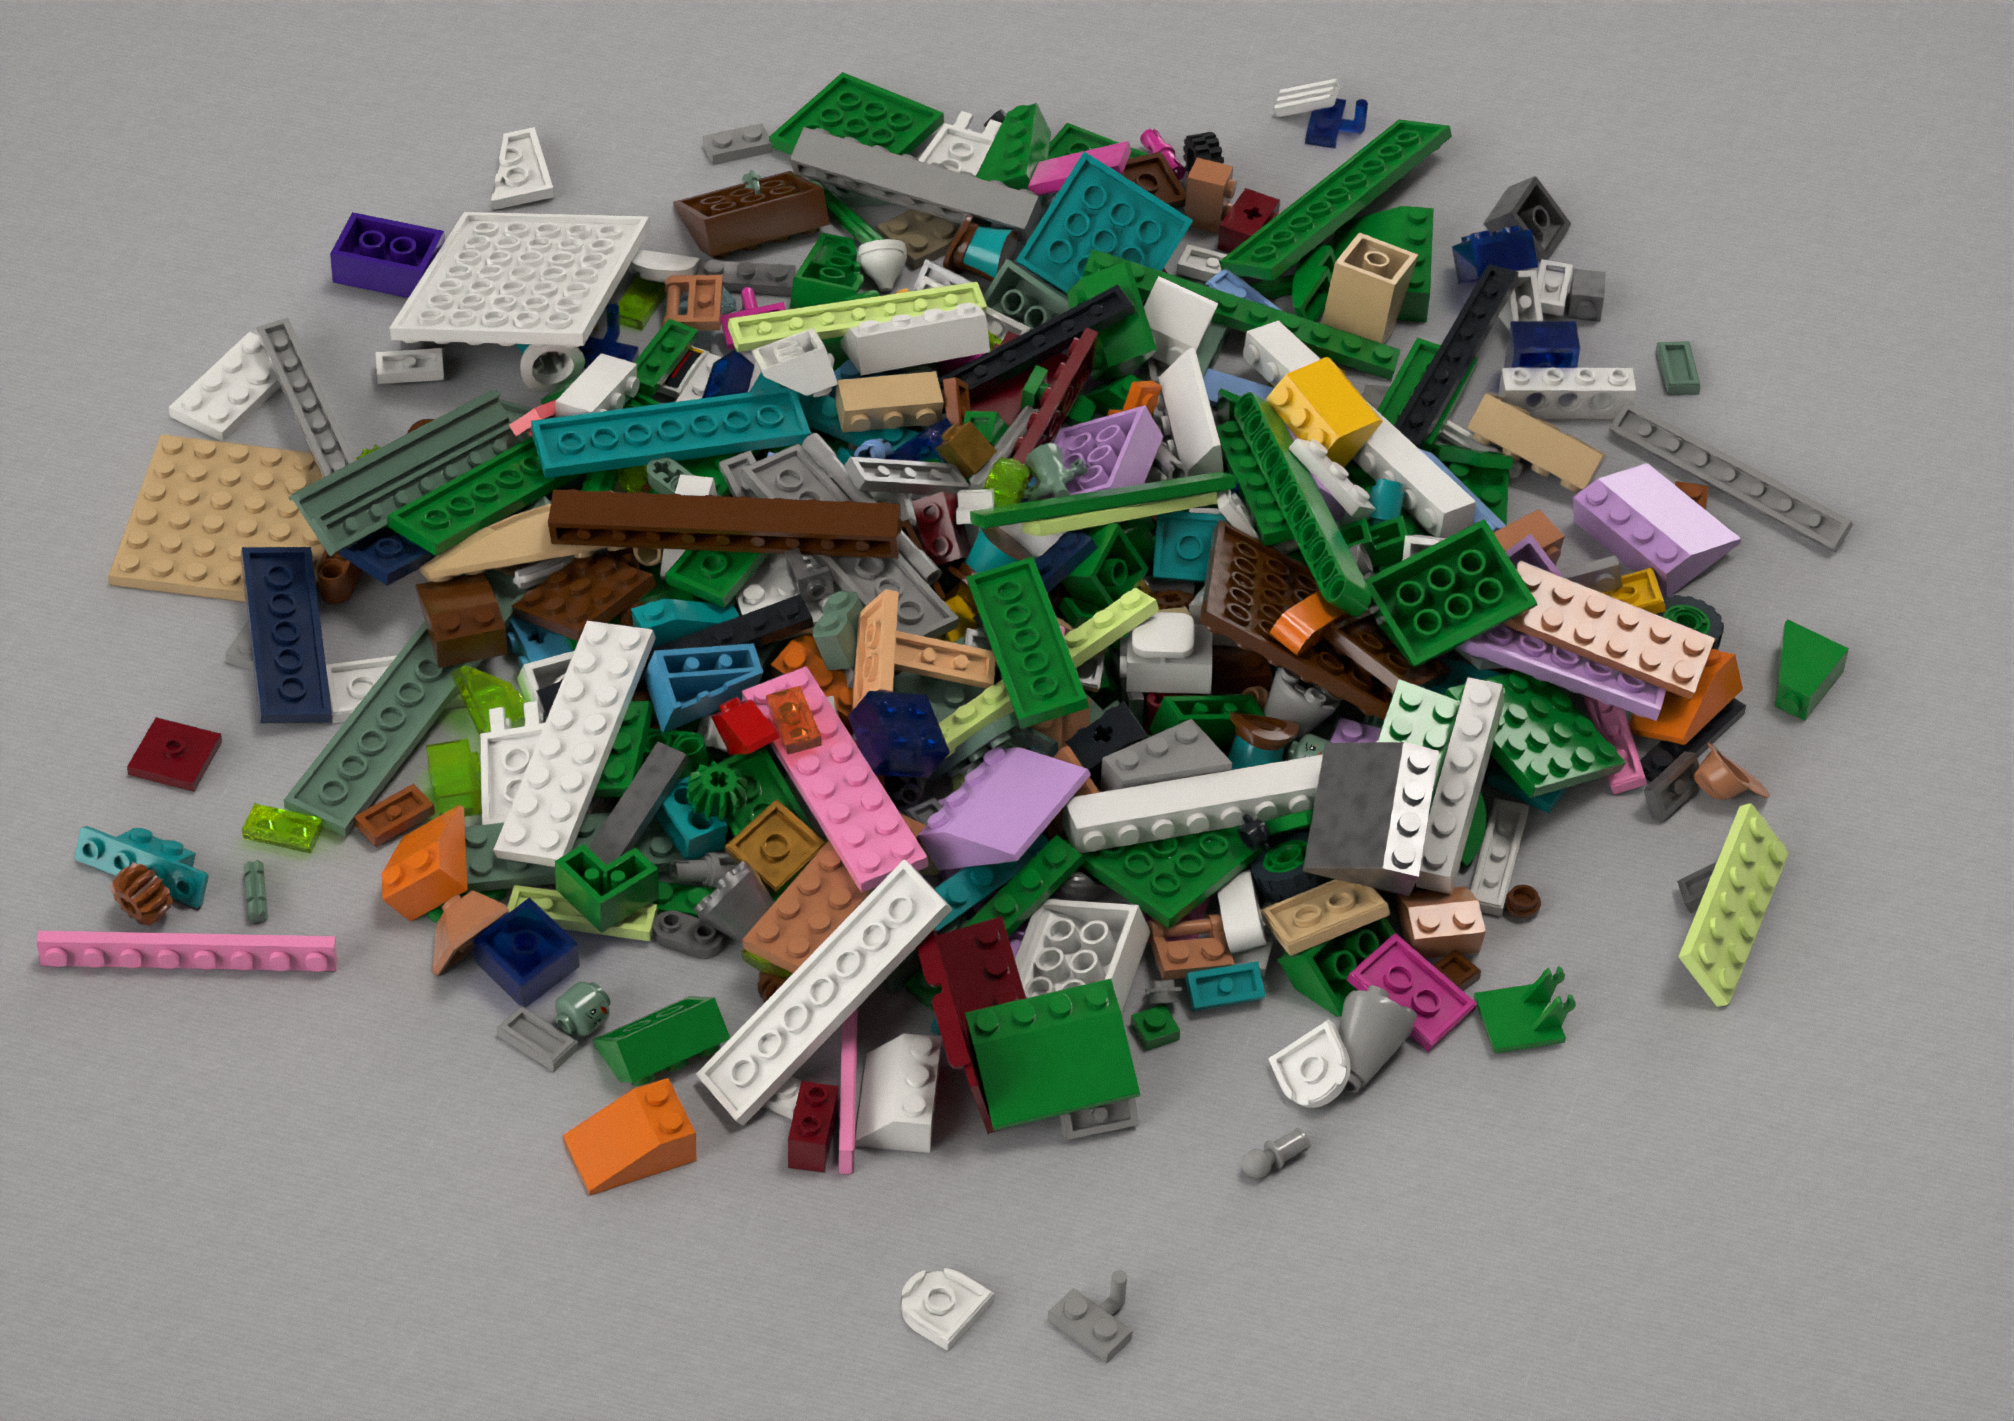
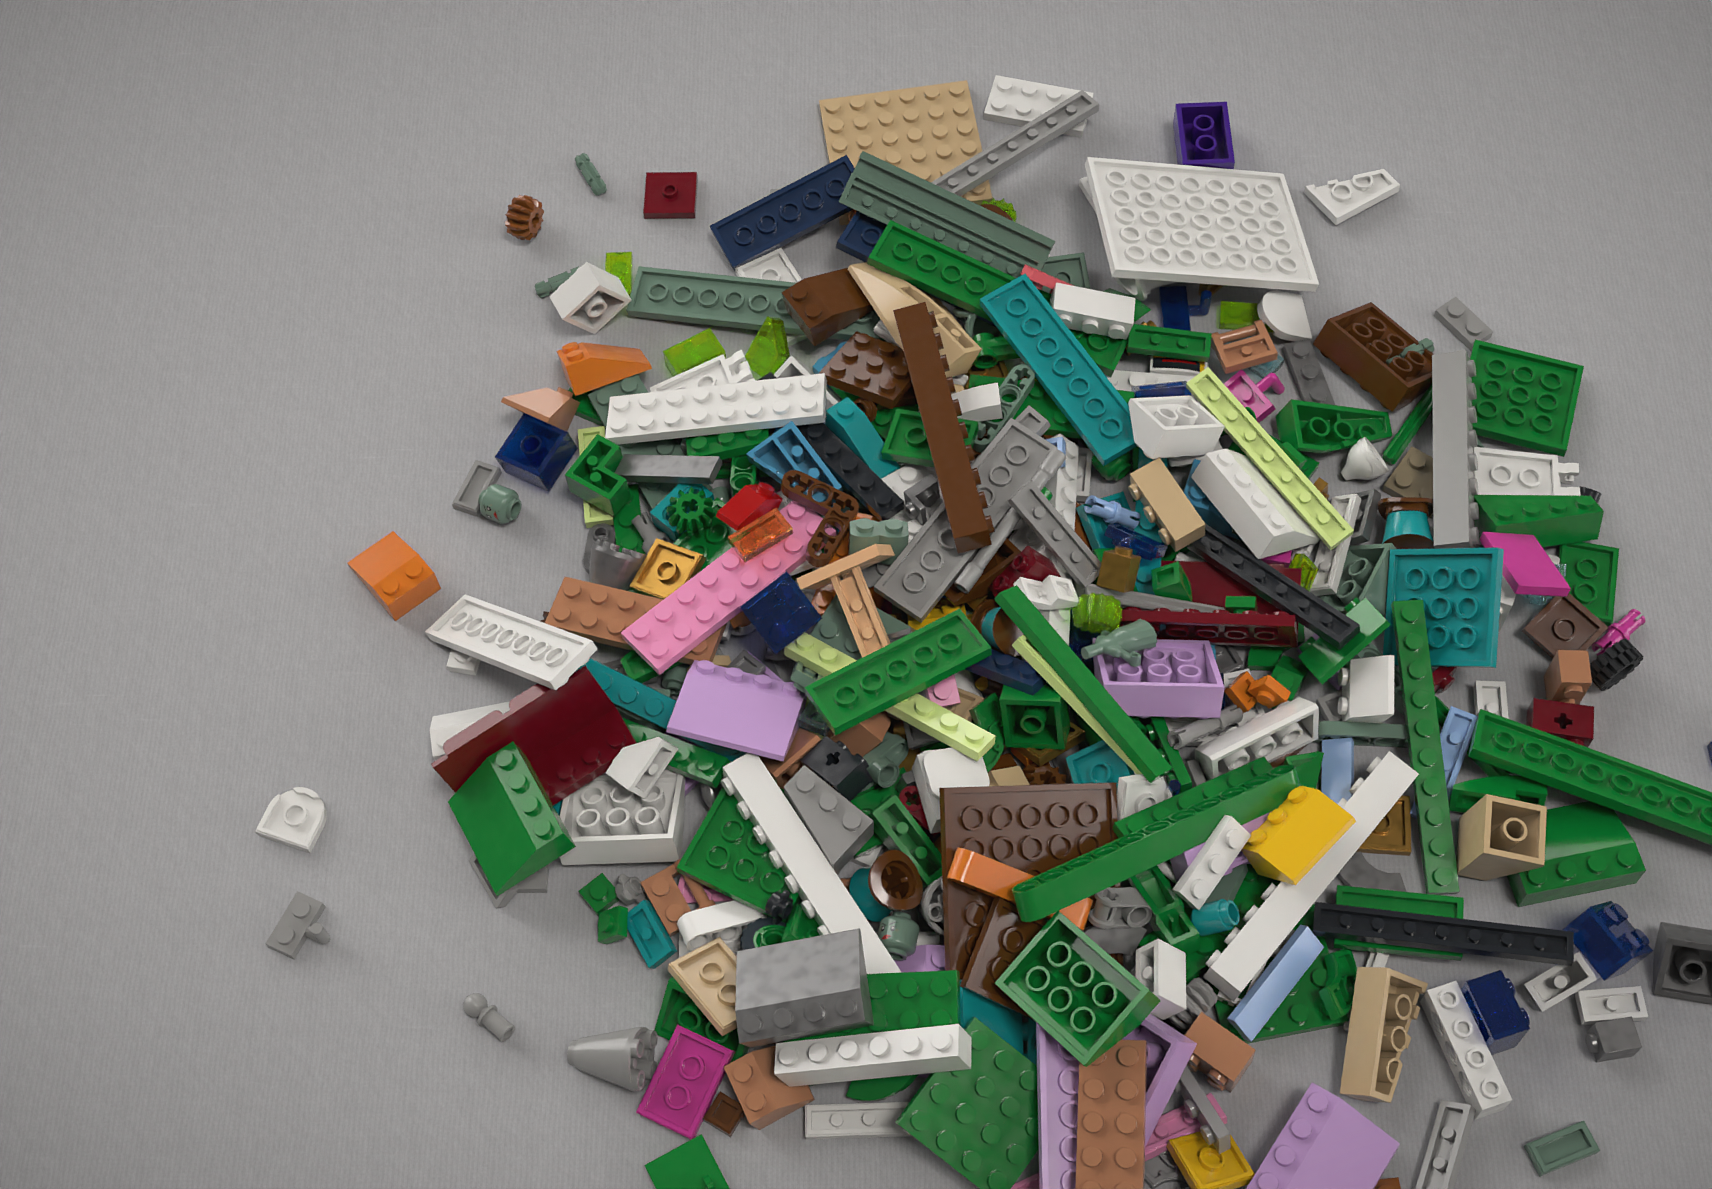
camera: 80 degrees right, 15 degrees up
bright pink plate [37,931,338,972] -> none
teal bracket [75,826,209,908] -> none
dark orange plate [354,783,435,847] -> none
green slope [592,996,730,1086] -> none
dark red brick [788,1081,839,1173] -> none
bright pink tile [839,1008,858,1174] -> none
dark orange plate [941,377,970,432] -> none
white tile [1268,1019,1351,1108] -> none
reddish brown plate [1505,885,1541,919] -> none
none -> white brick [550,262,631,334]
none -> sand green axle [575,153,607,196]
none -> green plate [598,905,628,945]
none -> white slope [606,737,678,799]
none -> reddish brown beam [781,470,859,567]

